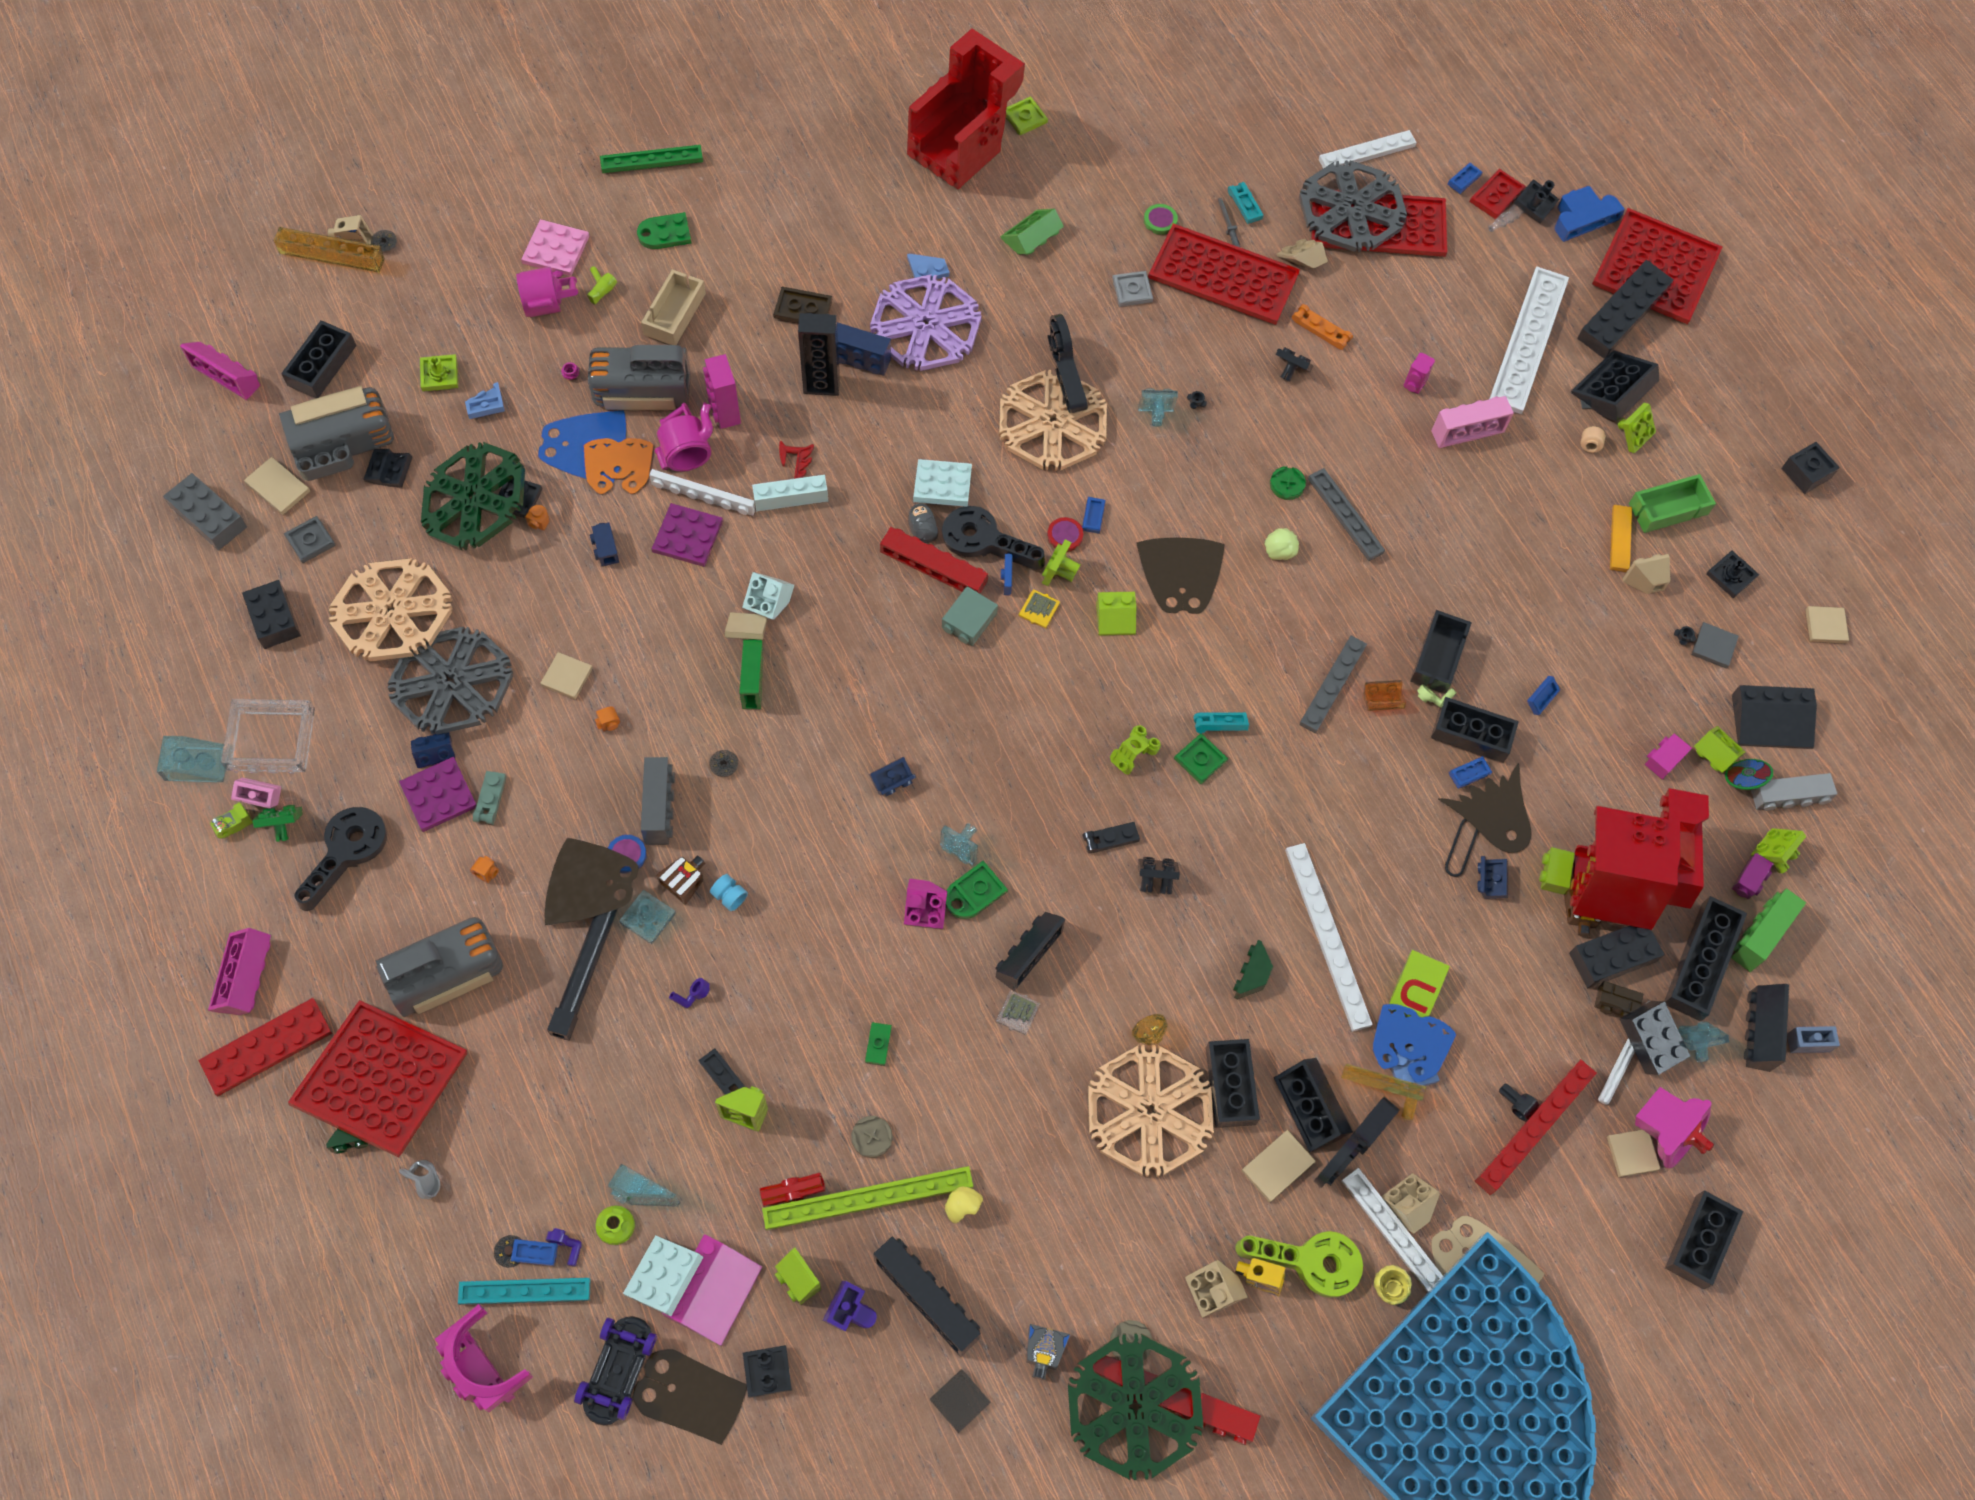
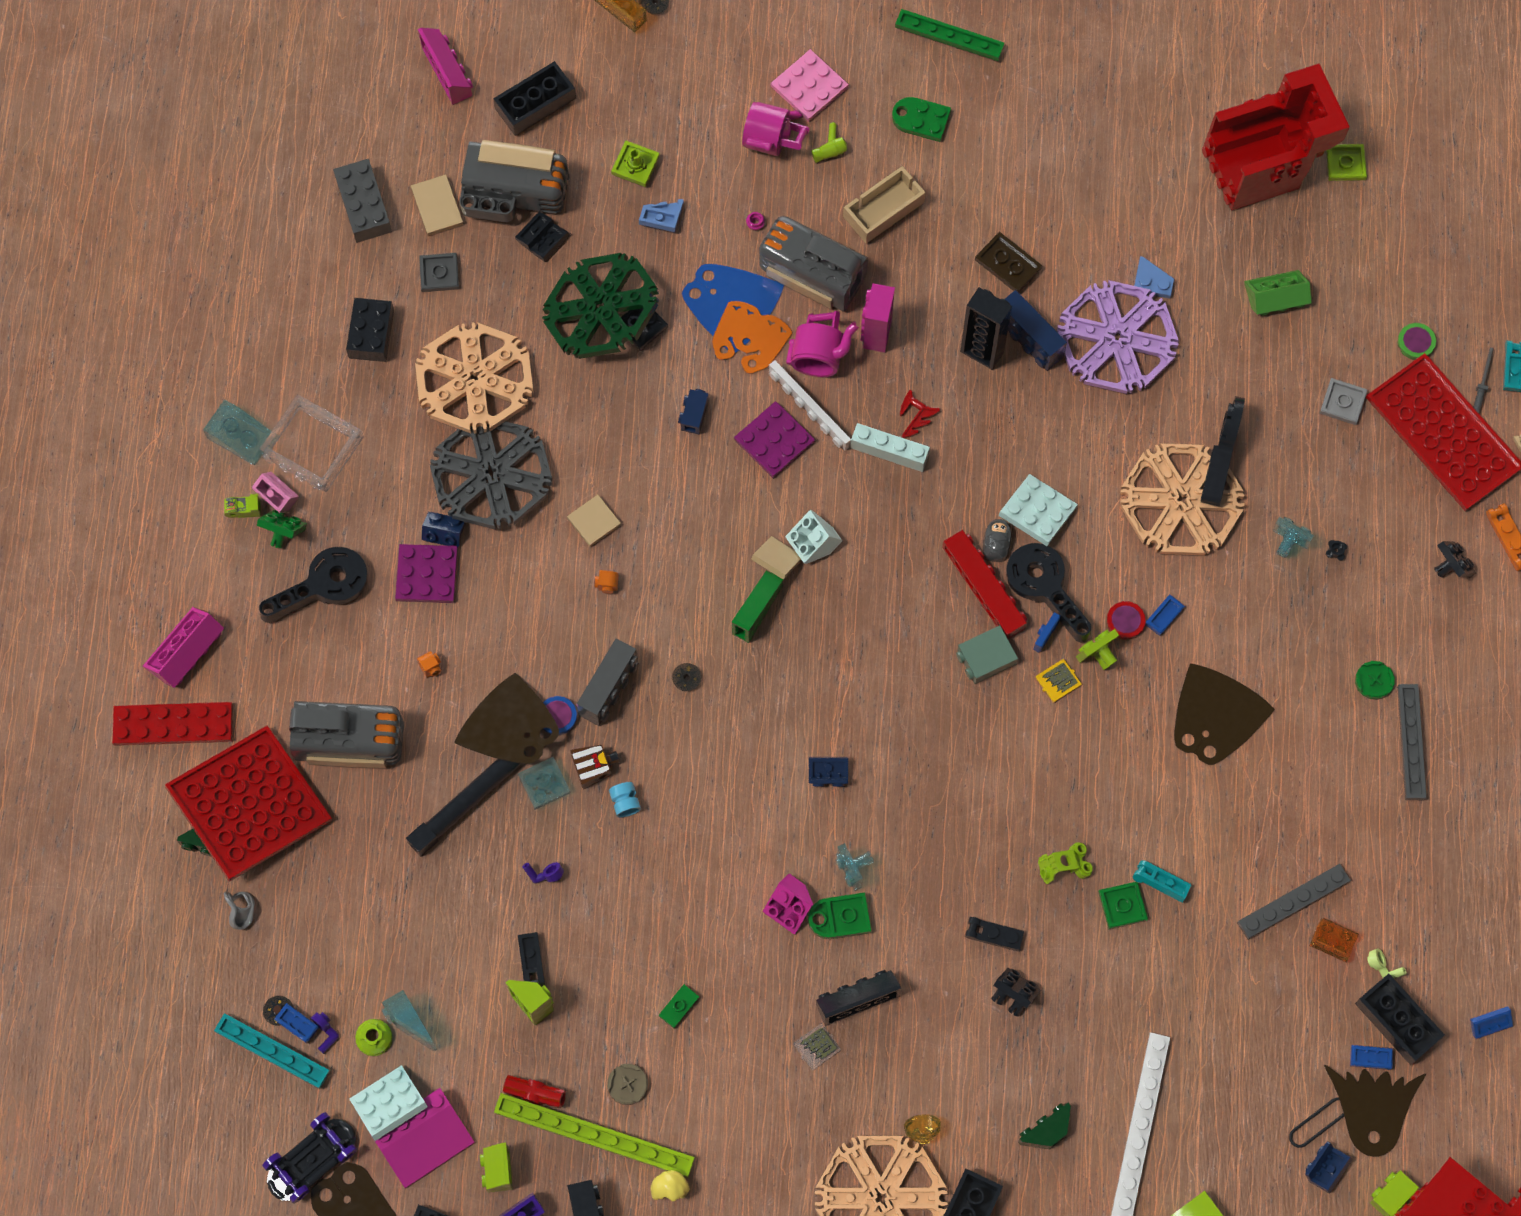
camera: 35 degrees right, 5 degrees up
dark pink piece [435,1304,533,1412] -> none
sand green plate [473,771,507,825] -> none
orange plate [525,505,549,531] -> none
lime slope [1096,591,1136,636] -> none
yellowish green hair [1264,528,1299,560] -> none
black piece [1410,610,1472,694] -> none

